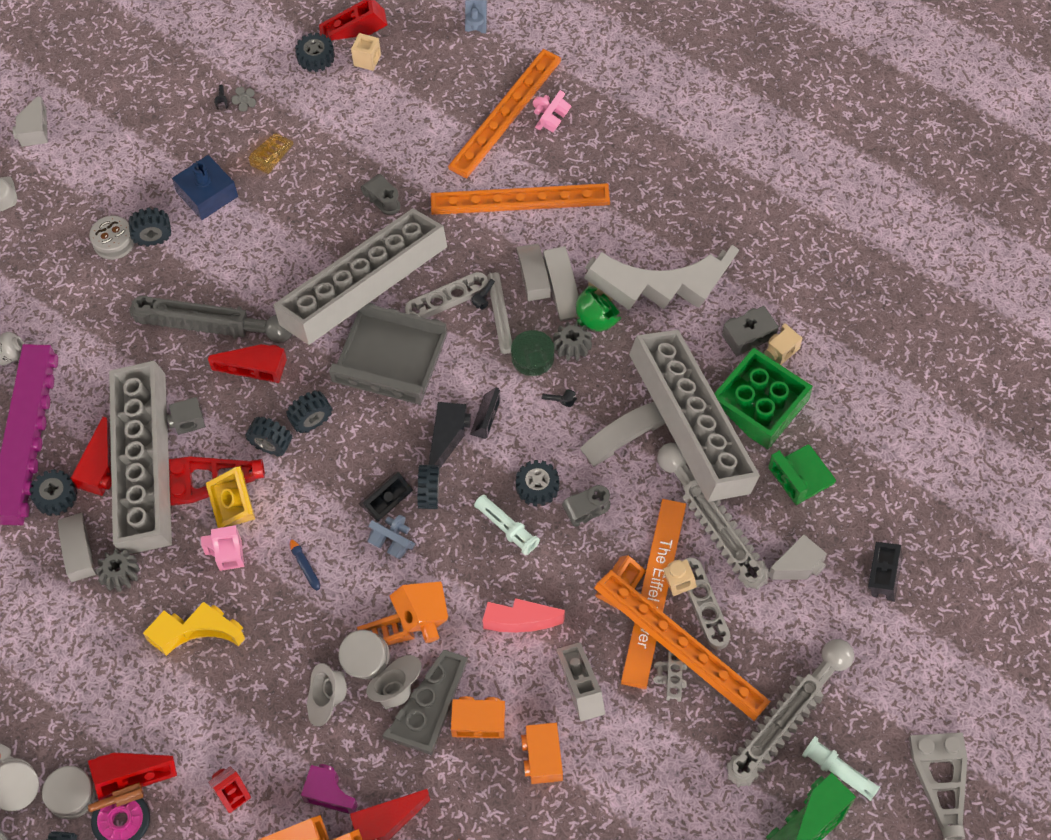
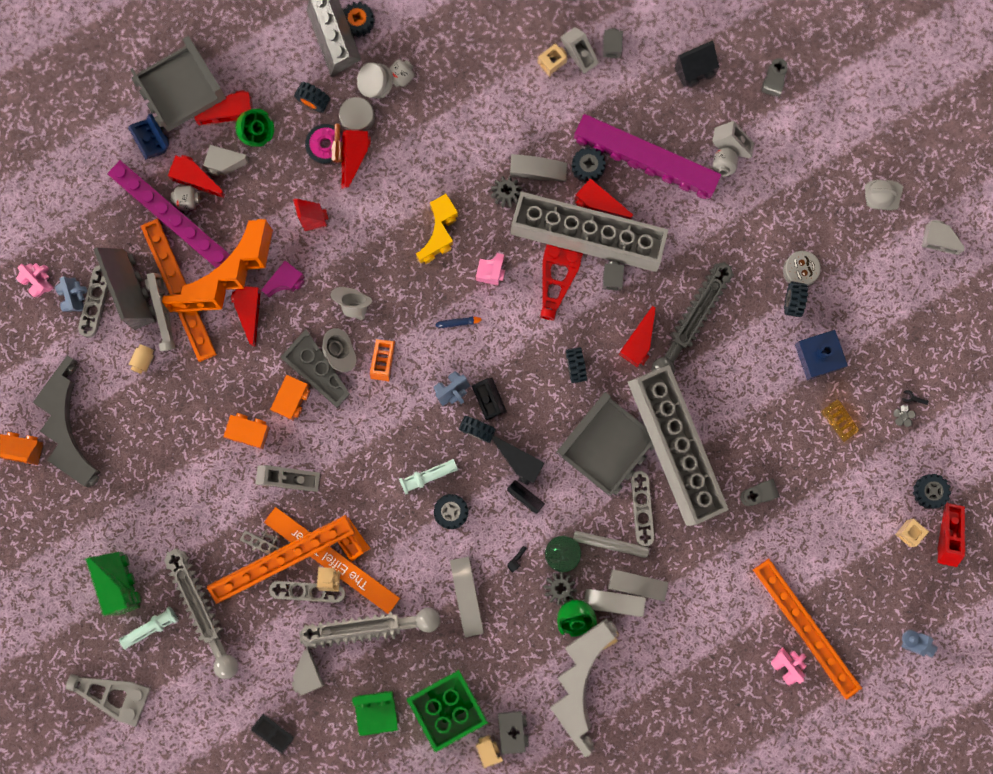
camera: 110 degrees right, 20 degrees up
yellow slope [206,467,255,528] -> none
black wheel [245,416,293,457] -> none
light grey head [339,630,390,679] -> none
orange torso [389,581,448,643] -> none
orange tile [431,183,610,215] -> none
black hand [472,278,495,310] -> none
coral slope [483,598,565,633] -> none
dark grey piece [562,485,611,527] -> none
light grey brick [629,330,760,502] -> none

